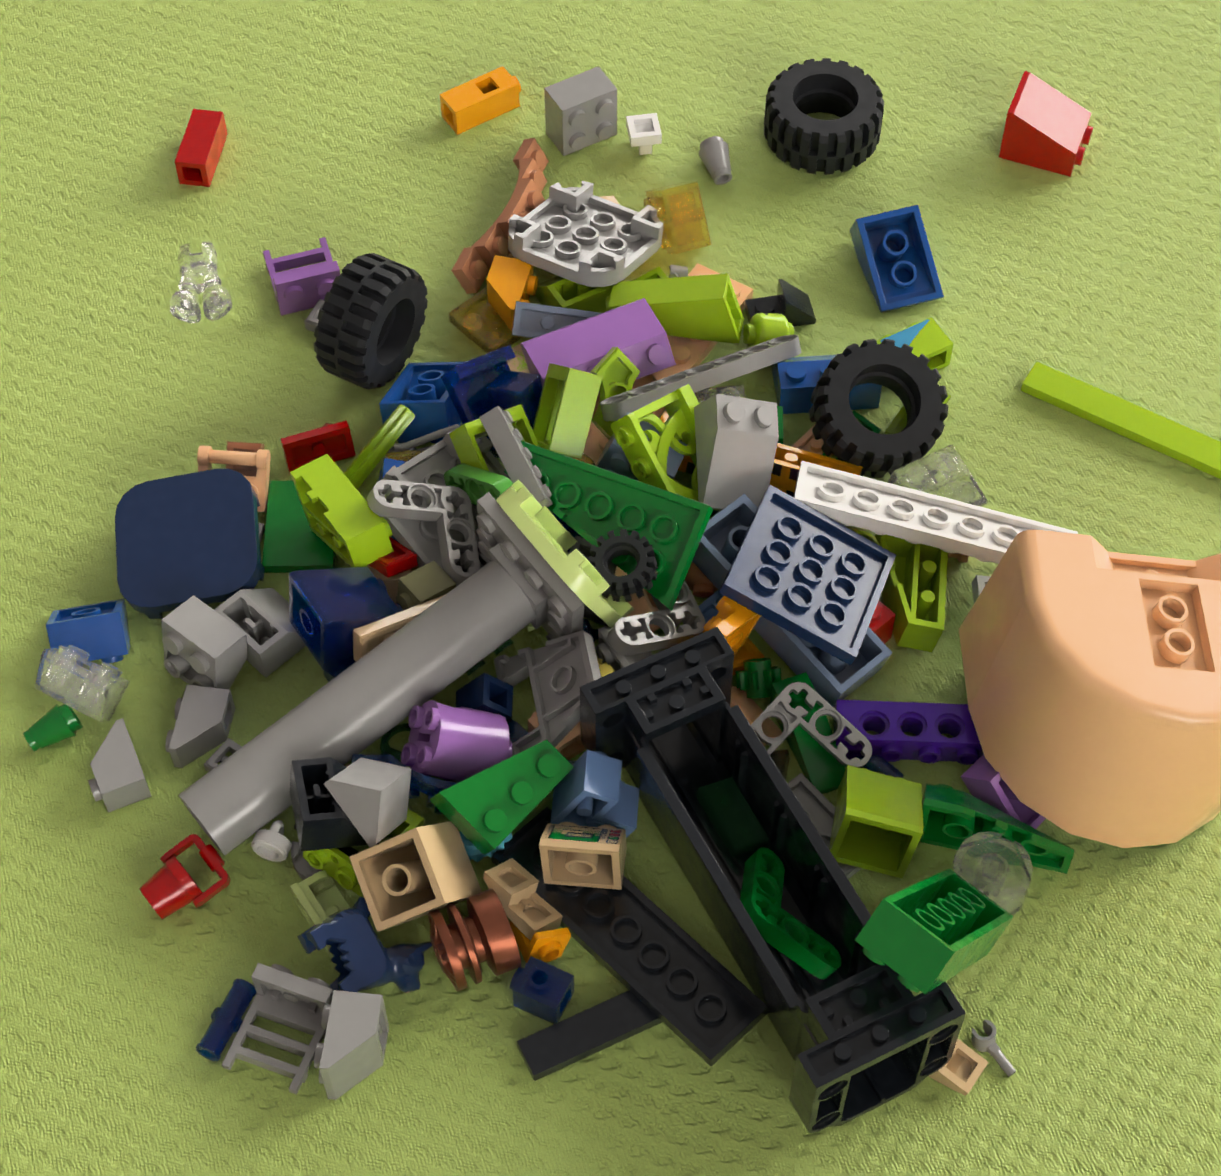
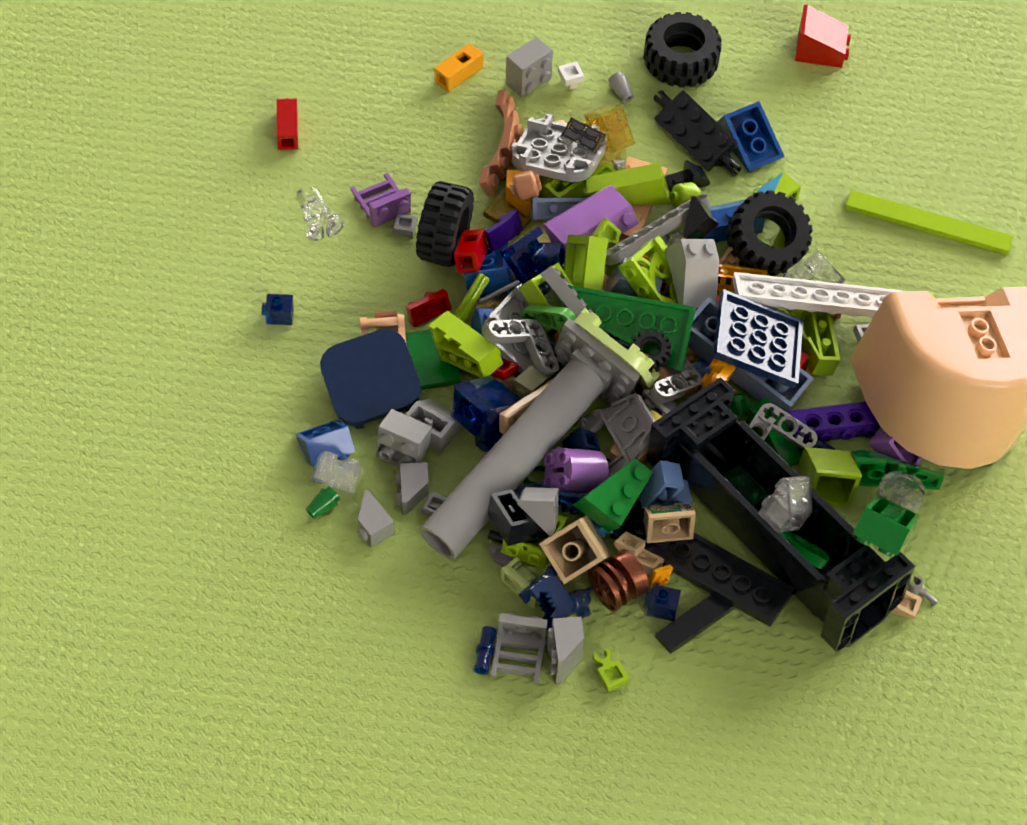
camera: 15 degrees left, 0 degrees up
red piece [139,834,230,919] -> none
white tile [251,820,292,862] -> none
none -> clear blue brick [262,294,294,325]
none -> red brick [454,229,489,273]
none -> dark purple slope [484,209,523,251]
none -> nougat head [510,170,542,201]
none -> tile [561,117,606,154]
none -> lime plate [593,648,630,692]
none -> black plate [653,90,742,176]
none -> black slope [683,196,719,239]
none -> clear slope [758,476,813,533]

